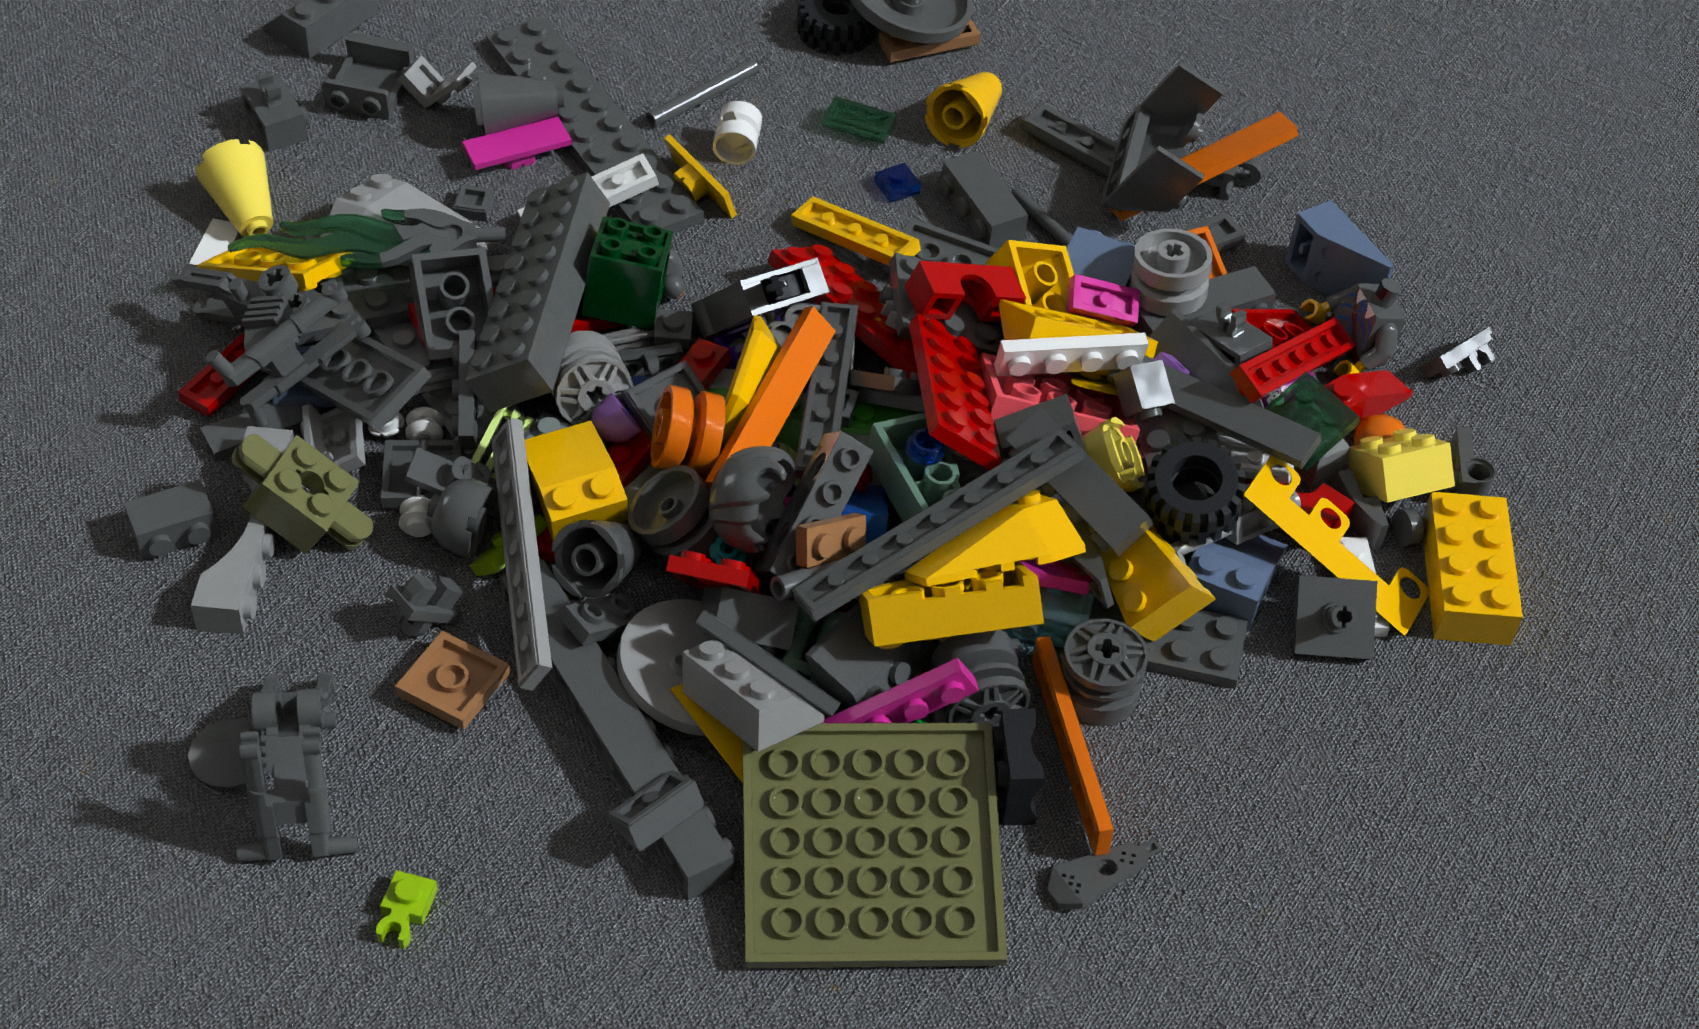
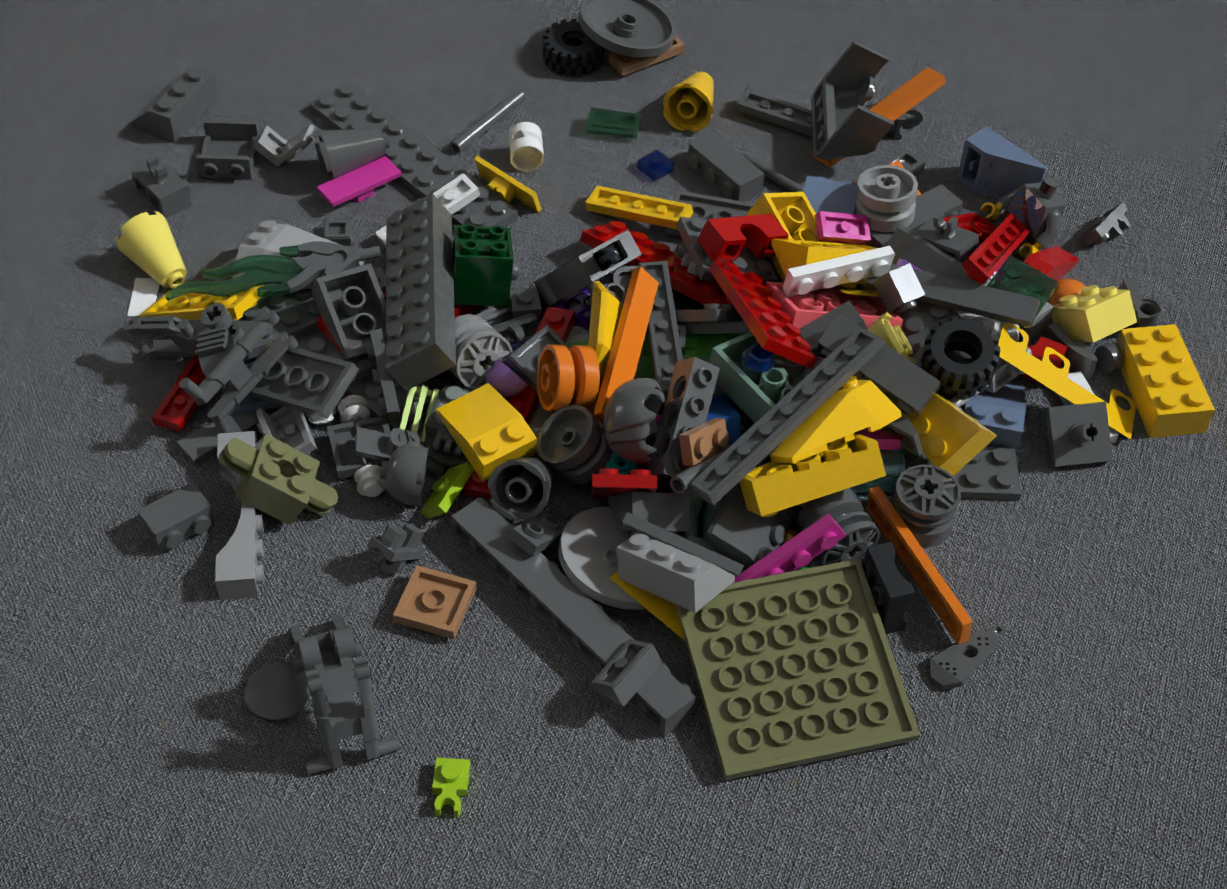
camera: 10 degrees left, 0 degrees up
light grey tile [492,417,552,691] -> none

